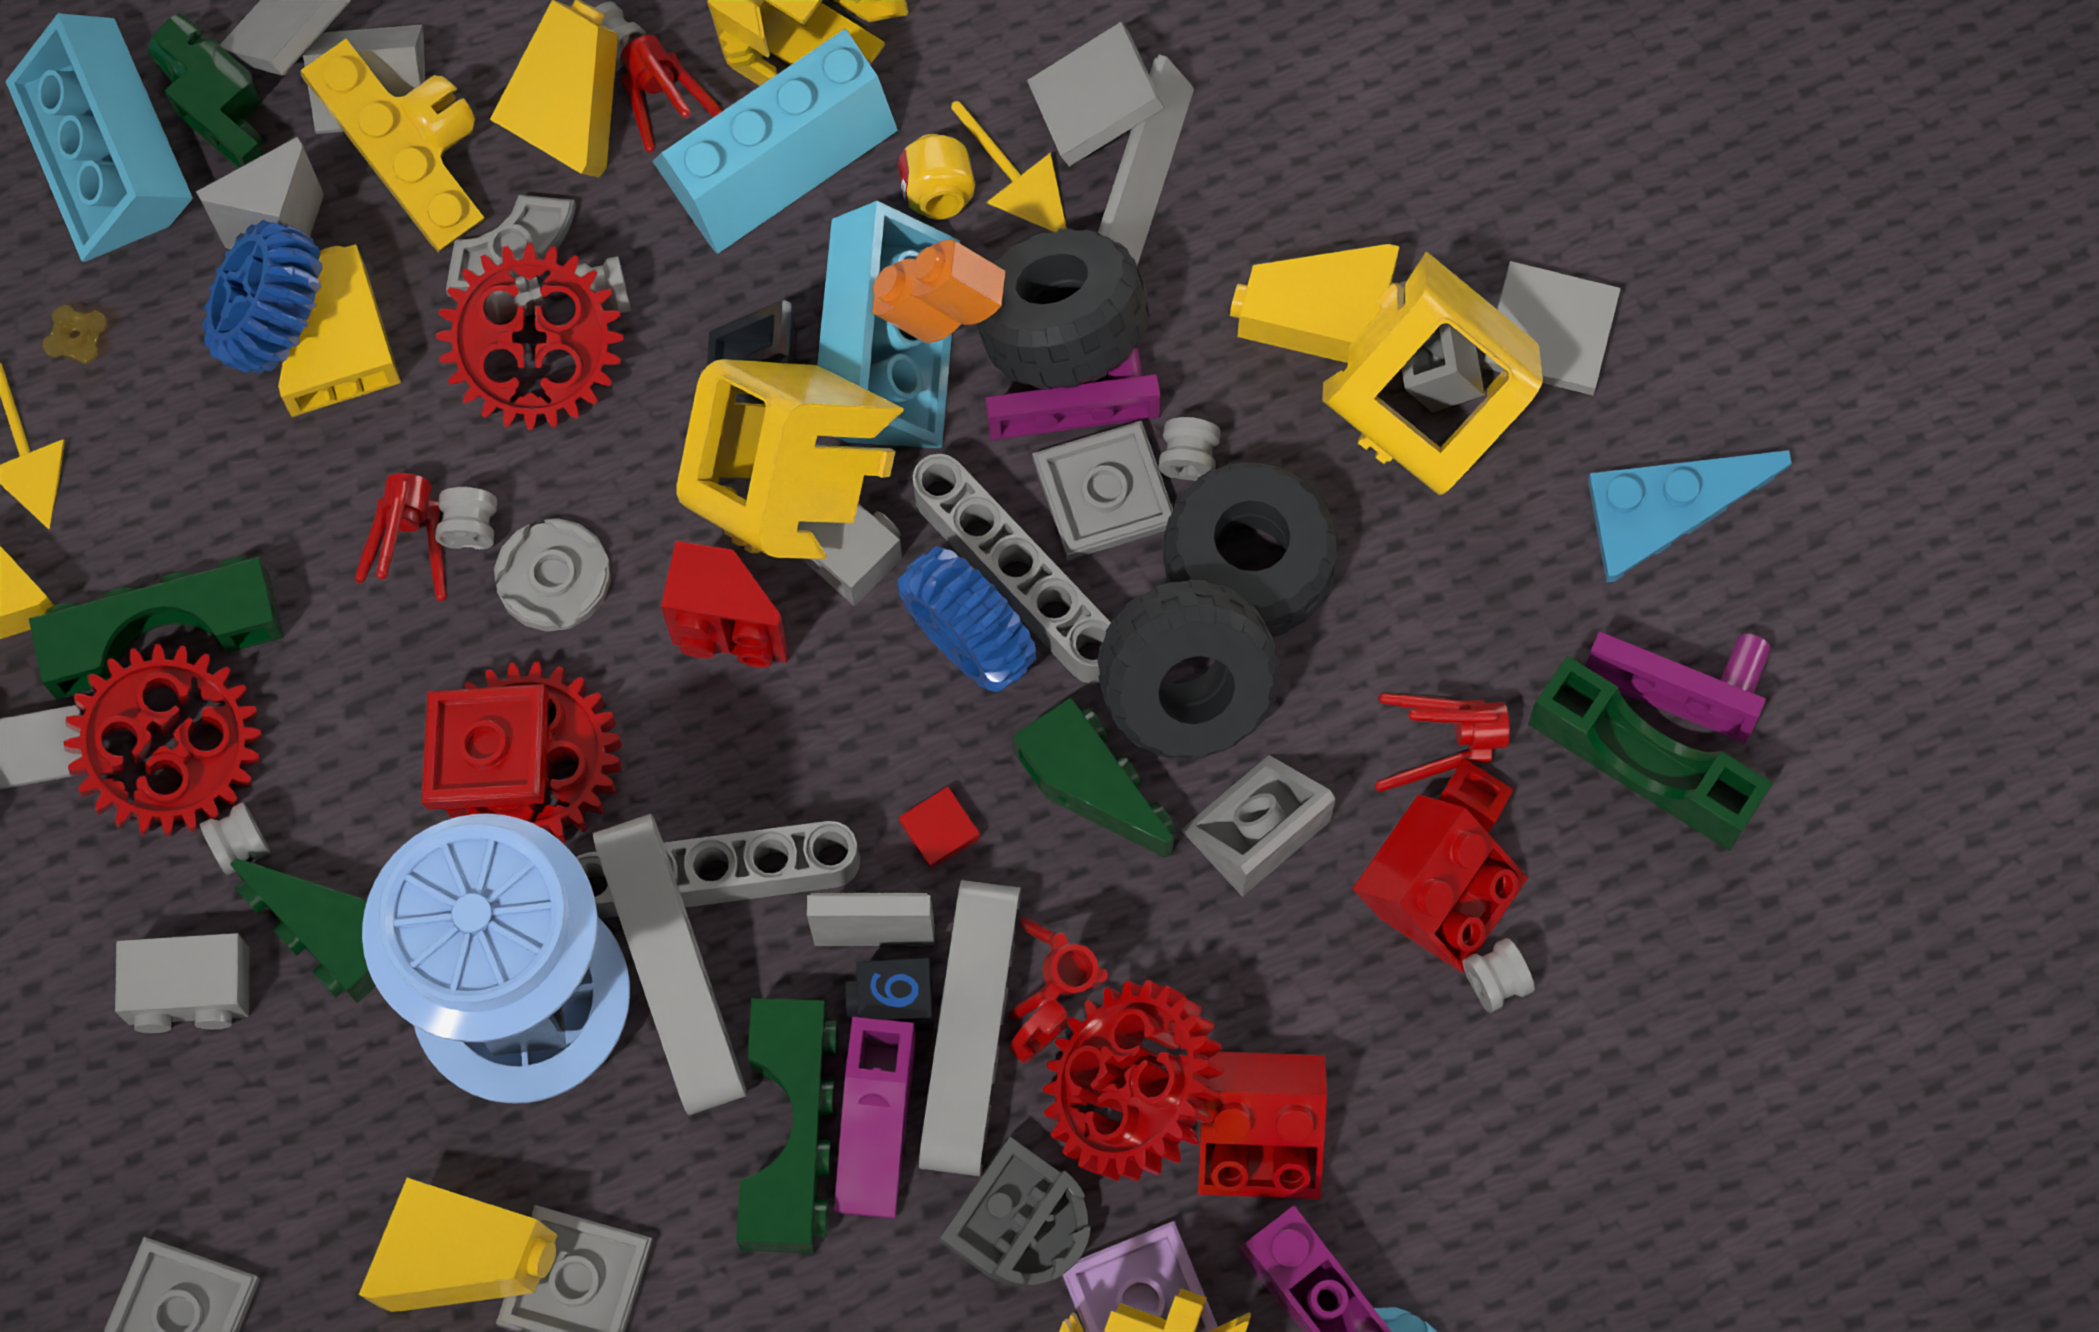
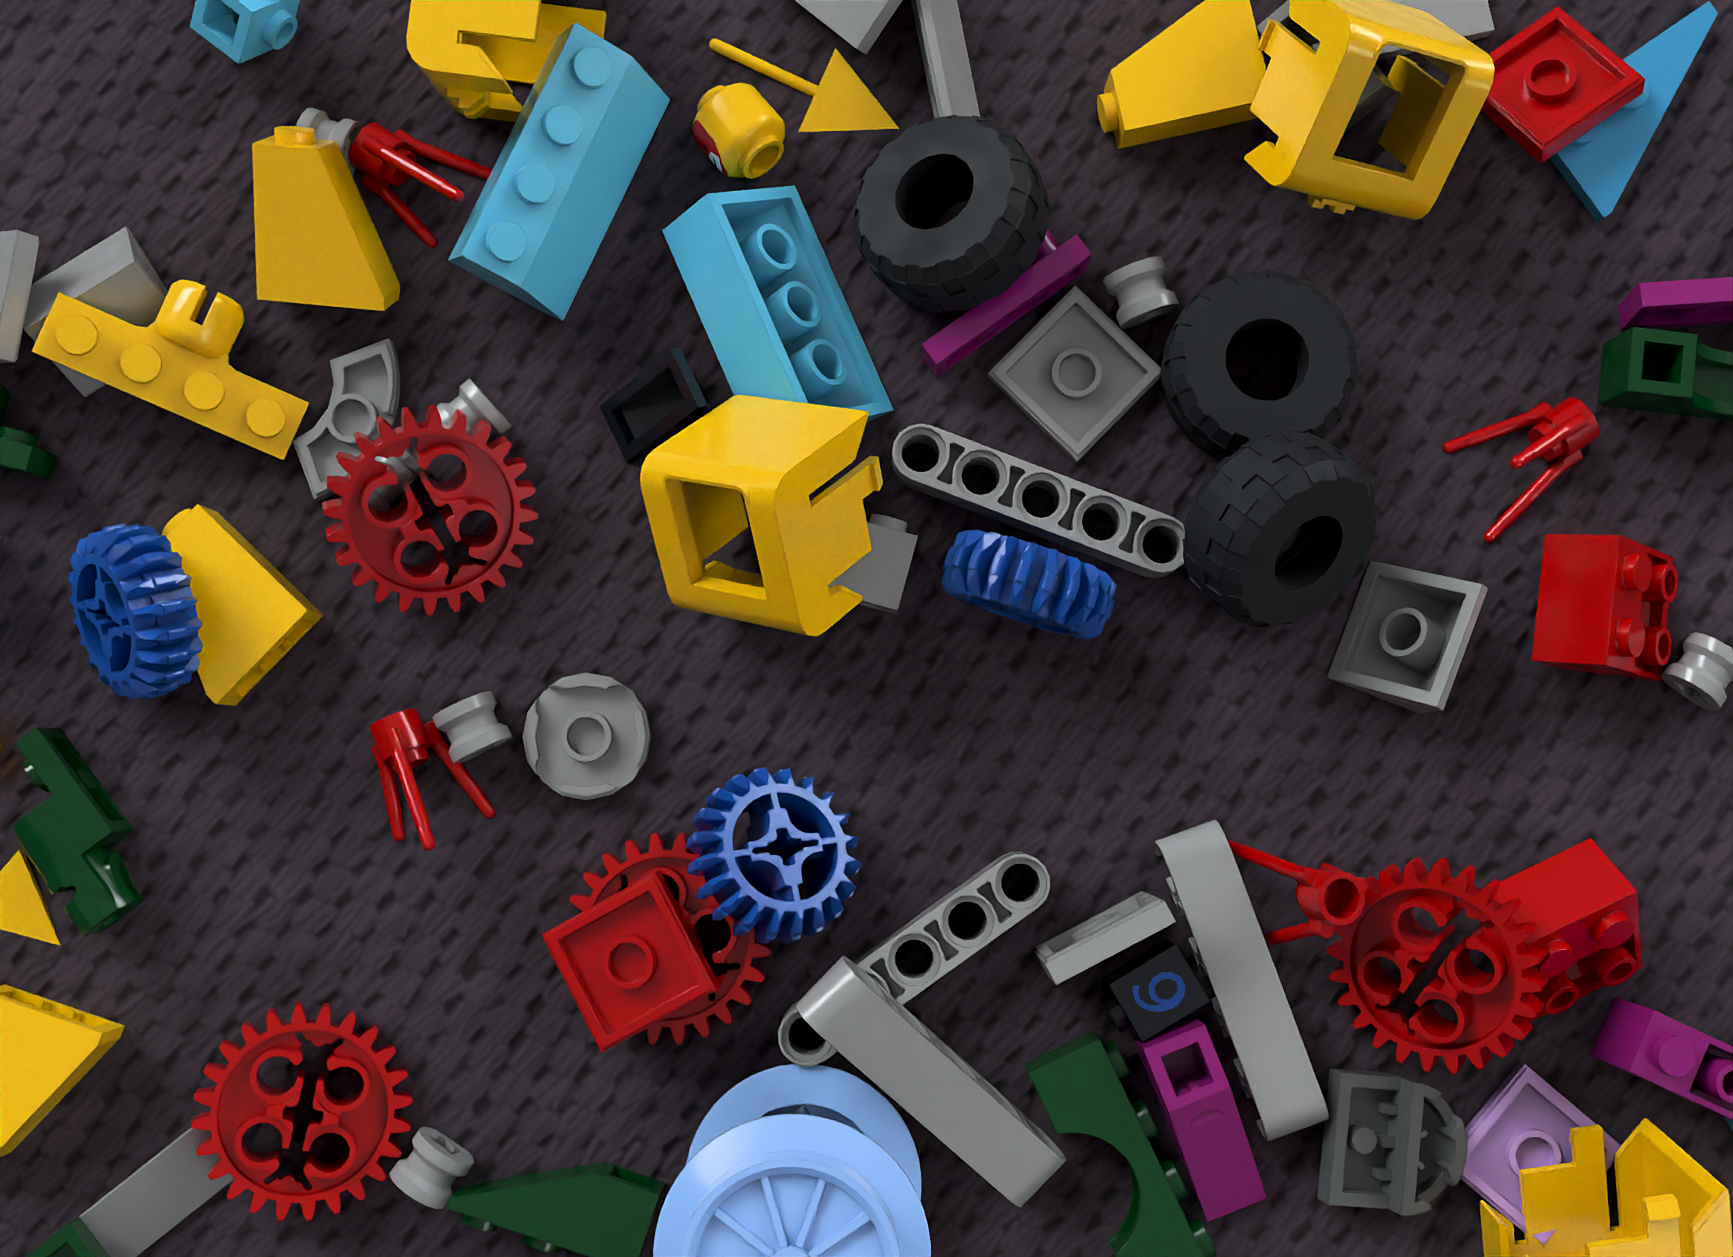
camera: 30 degrees left, 15 degrees up
dark green arch [29,557,284,699] -> none
light grey slope [196,137,324,249] -> none
red slope [661,541,789,668] -> none
orange brick [872,240,1005,343] -> none
red tile [898,787,981,870] -> none
red tile [1008,999,1067,1064] -> none
dark green slope [1012,698,1176,858] -> none
red tile [1438,758,1514,833] -> none
none -> dark green plate [13,727,143,937]
none -> blue gear [686,767,862,944]
none -> red tile [1481,6,1645,164]

